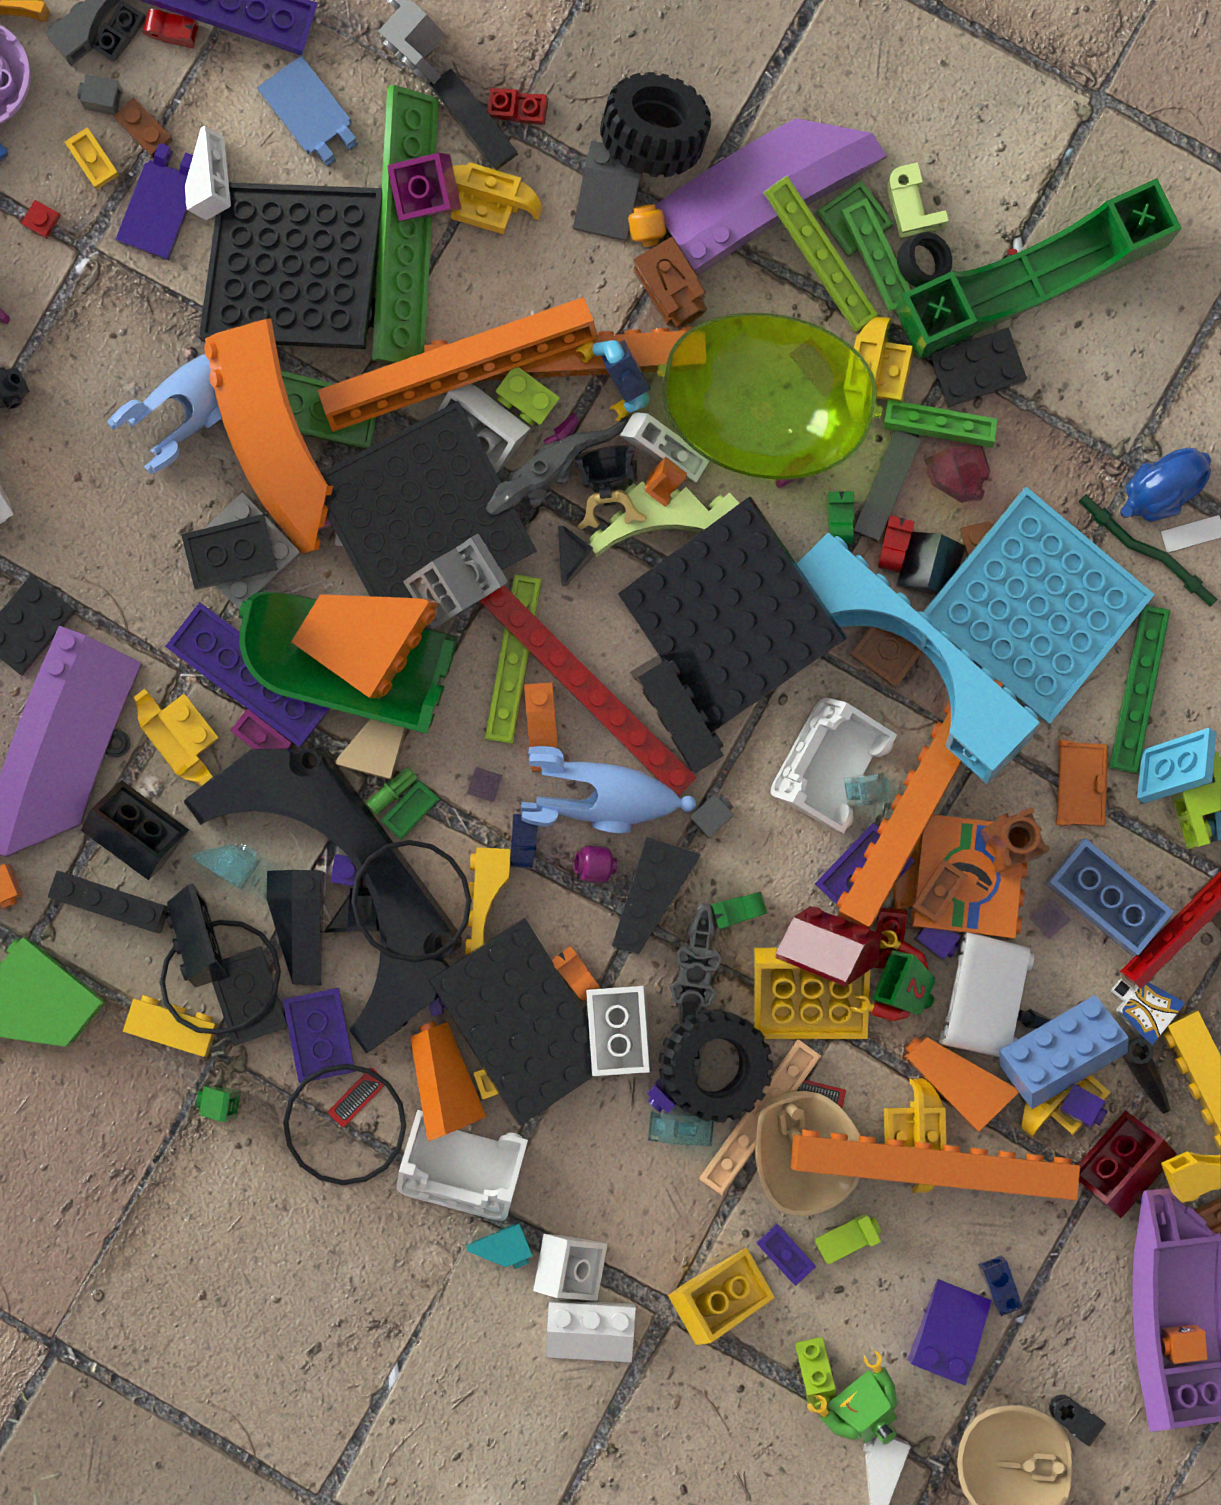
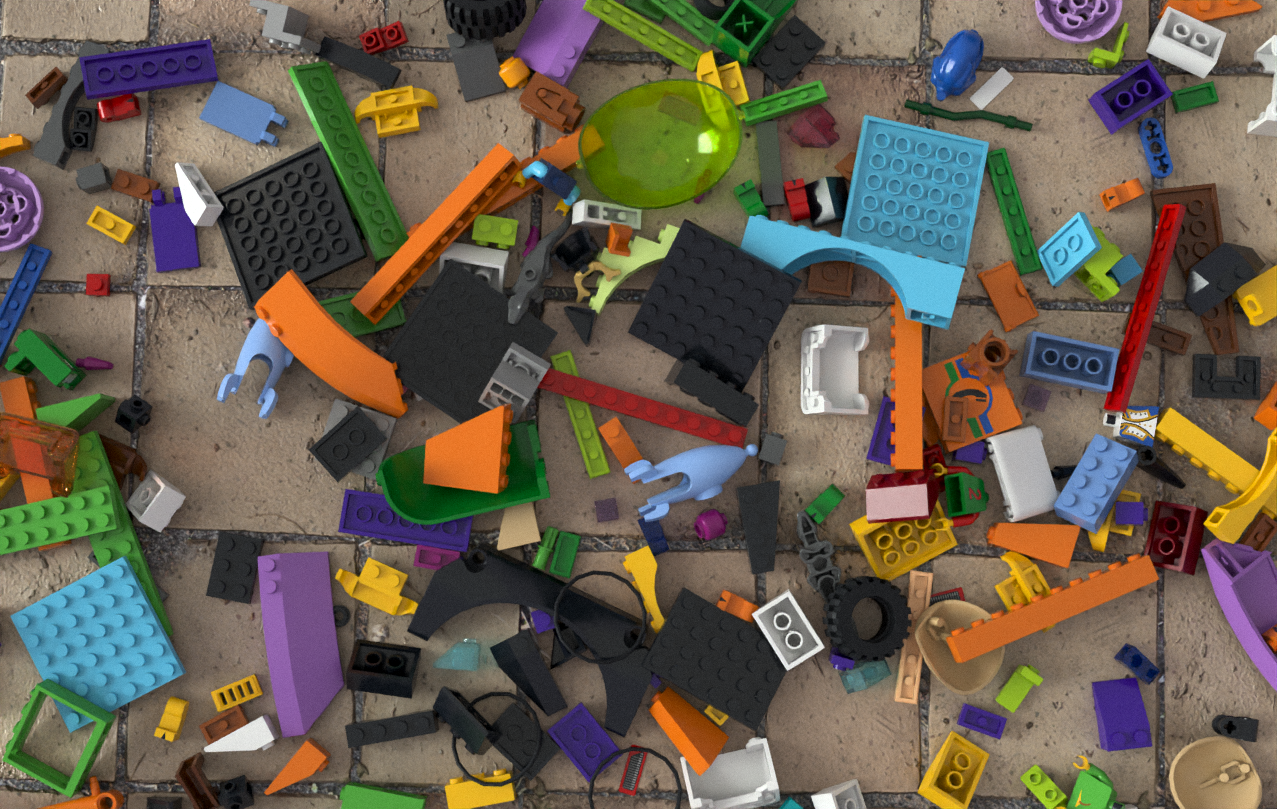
camera: 20 degrees left, 0 degrees up
magenta slope [387,153,461,221] -> none
clear light blue slope [844,772,890,806] -> none

